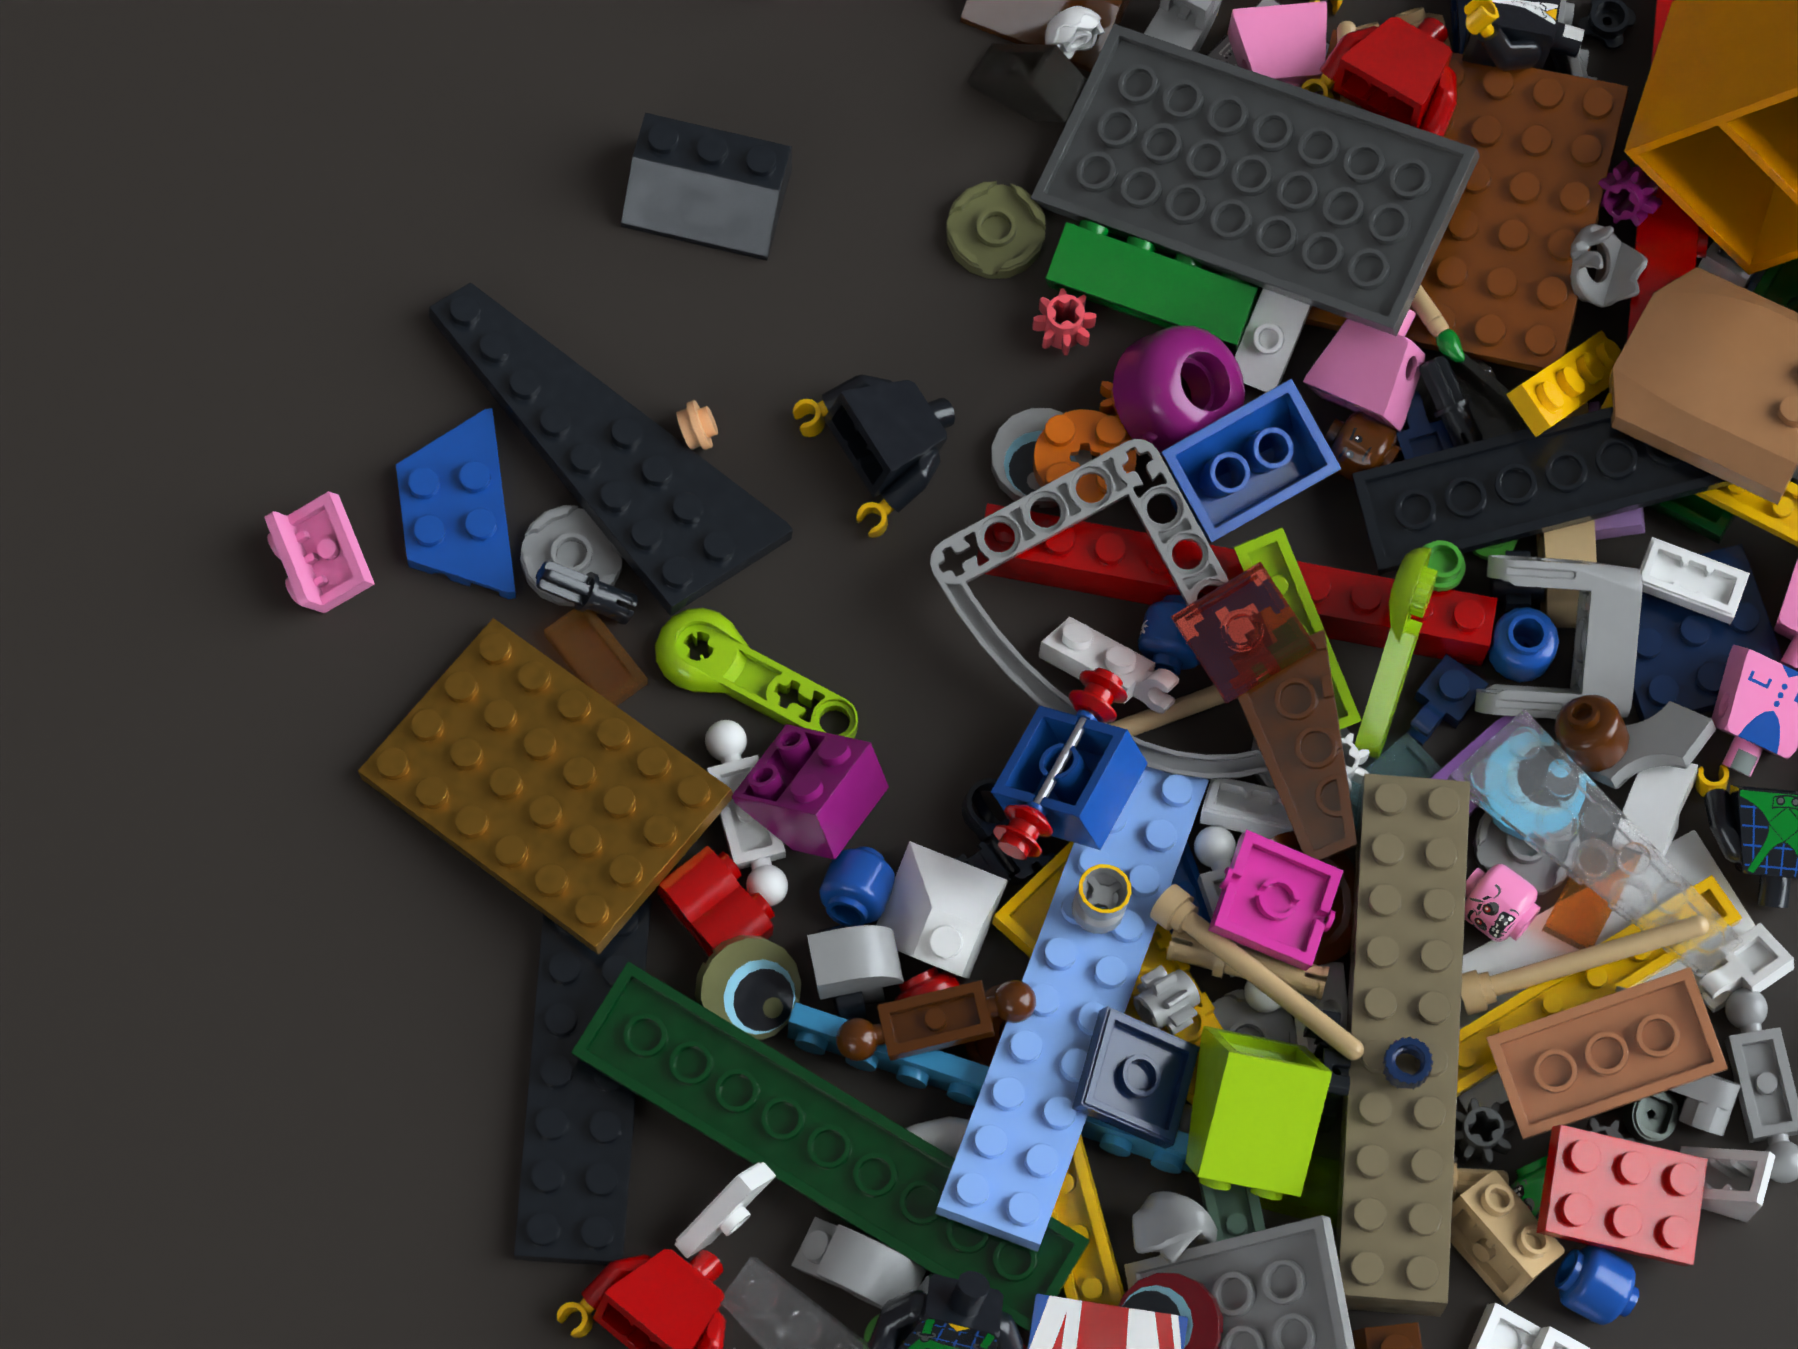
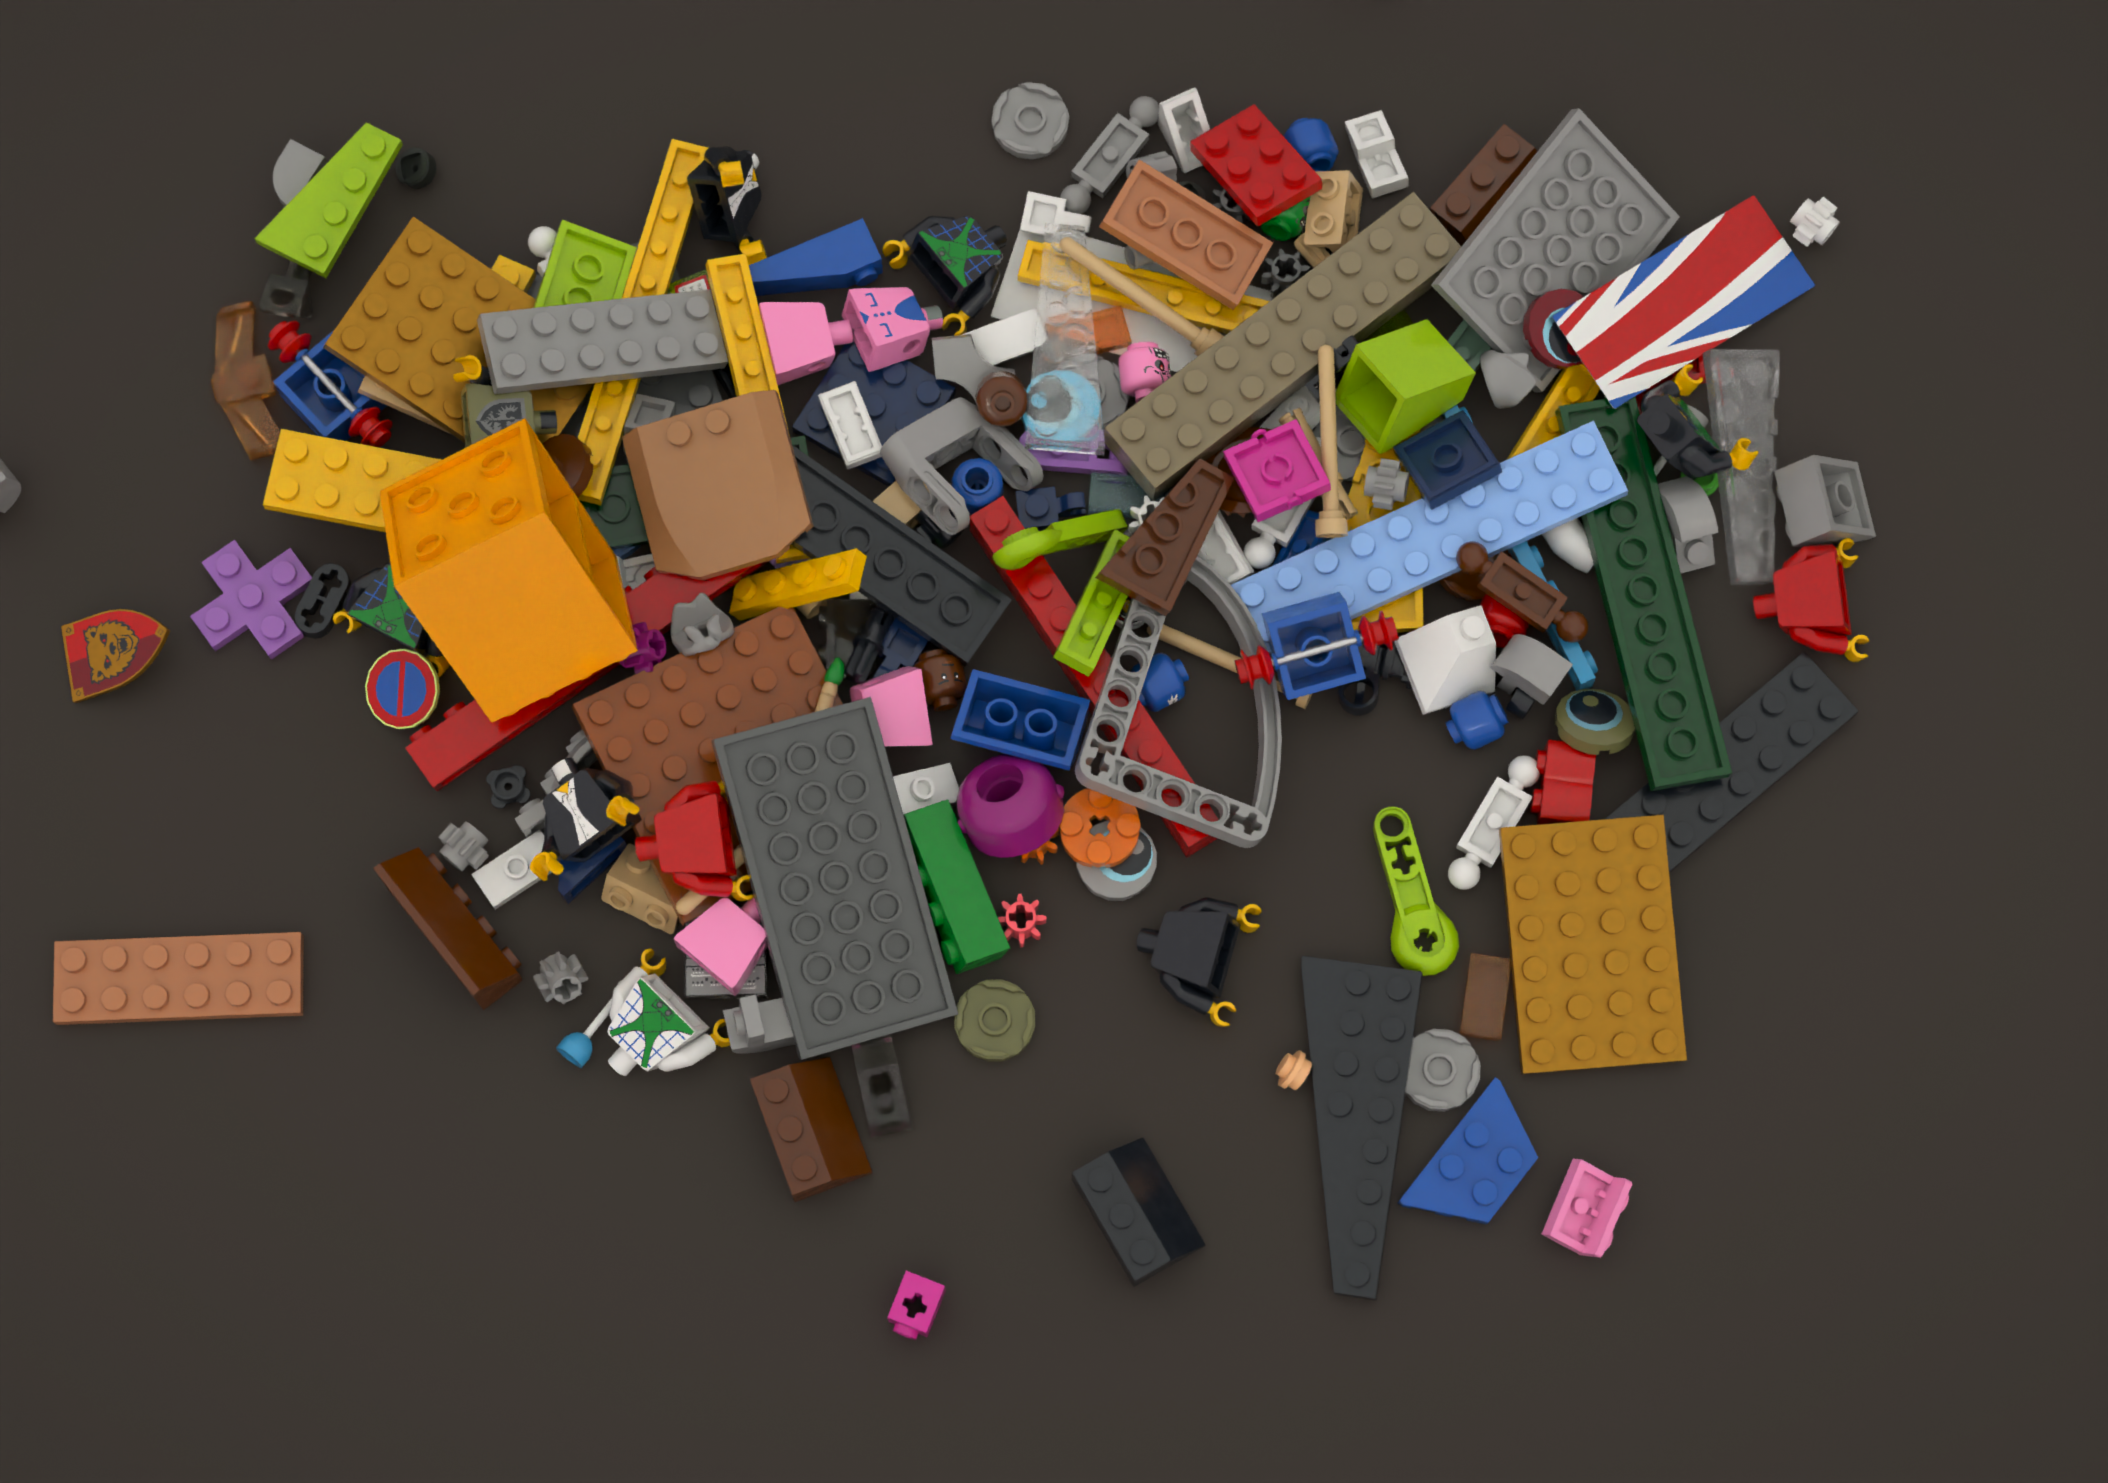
camera: 130 degrees left, 5 degrees up
black axle [535,560,637,625] -> none
white plate [674,1162,776,1258] -> none
magenta slope [732,724,889,860] -> none
white plate [1039,616,1179,714] -> none
white plate [1045,6,1104,60] -> none
light grey wheel [1072,864,1132,934] -> none
clear red tile [1171,562,1316,704] -> none
dark blue axle [1383,1037,1433,1090] -> none
bright green plate [1422,540,1466,591] -> none

